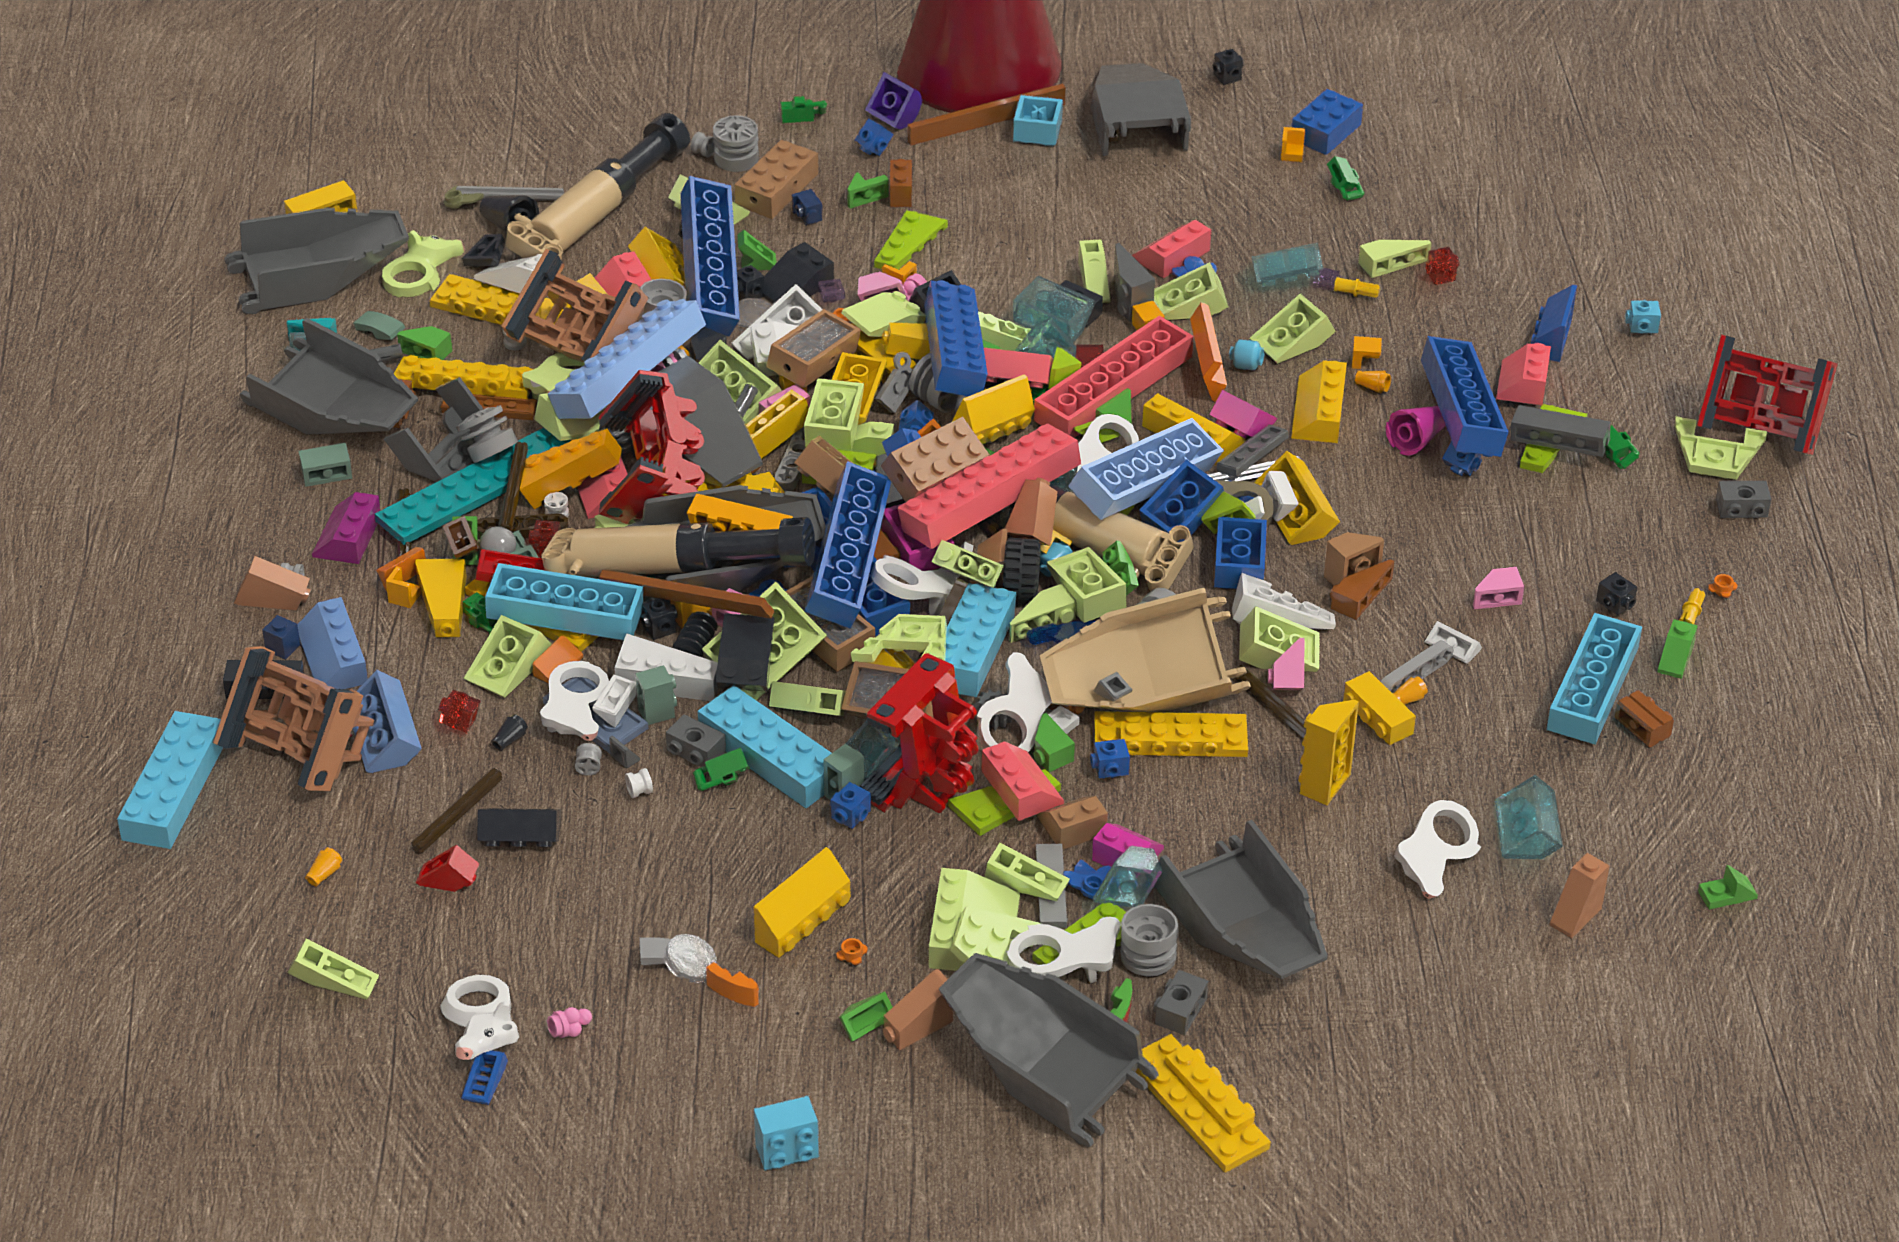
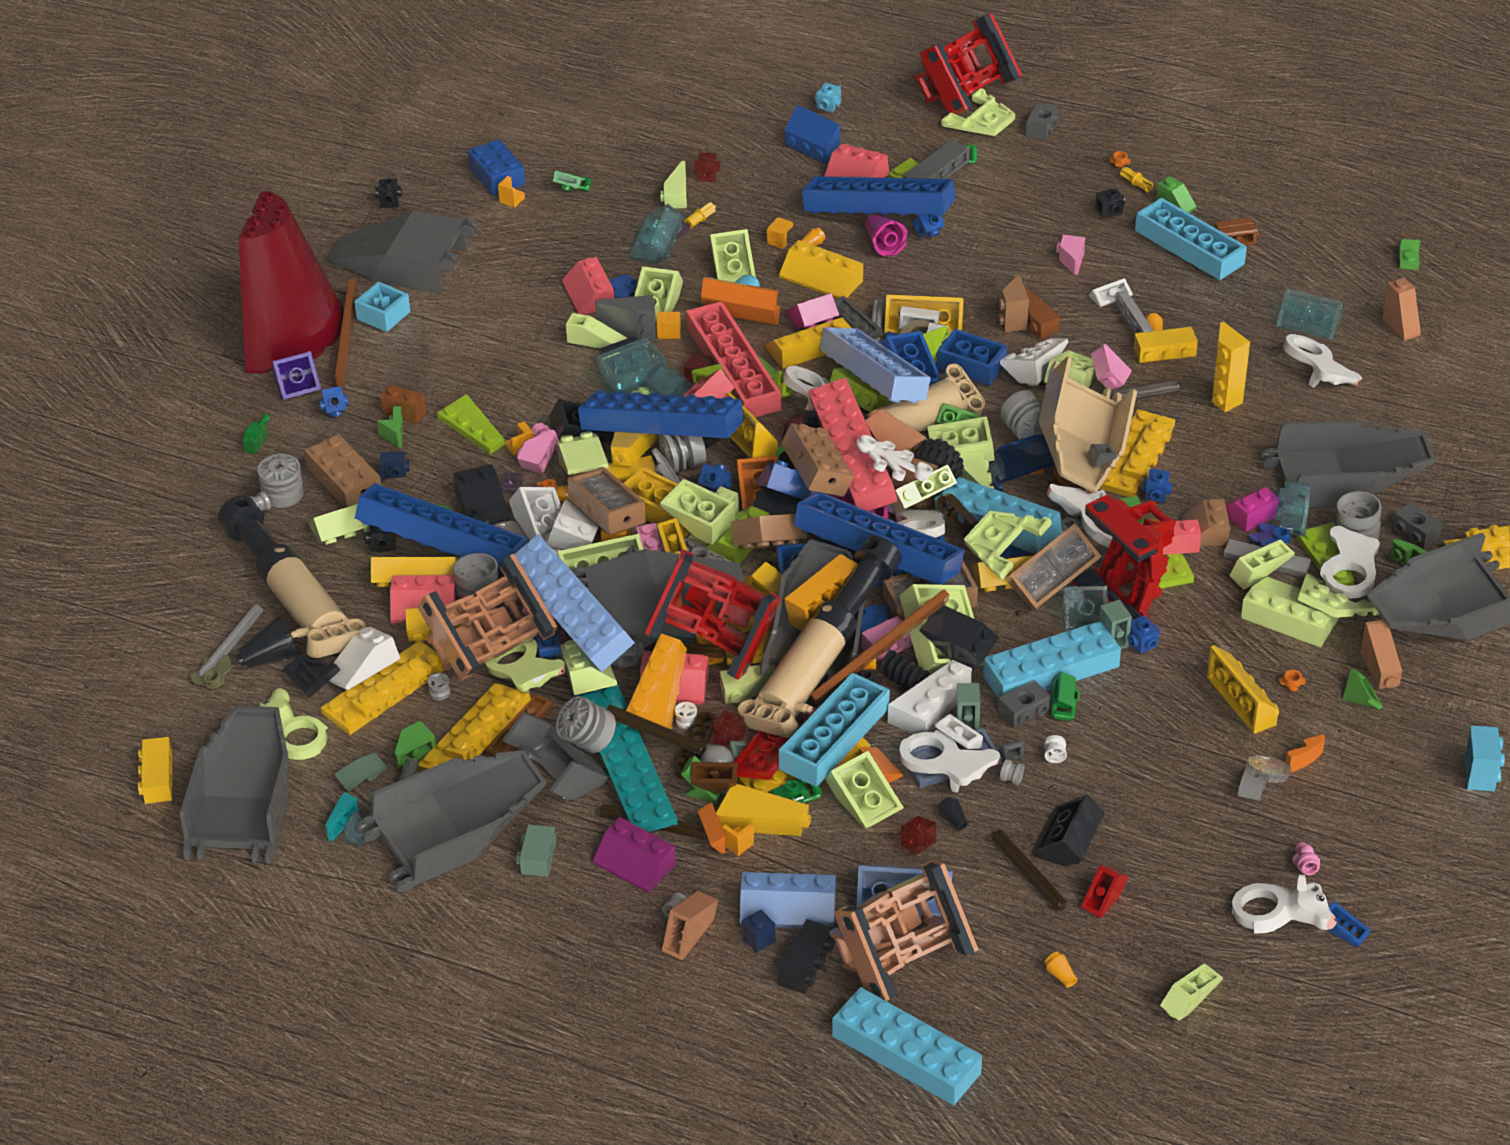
camera: 65 degrees left, 0 degrees up
yellowish green slope [769,681,846,716] -> none
none -> white plant [856,435,933,481]

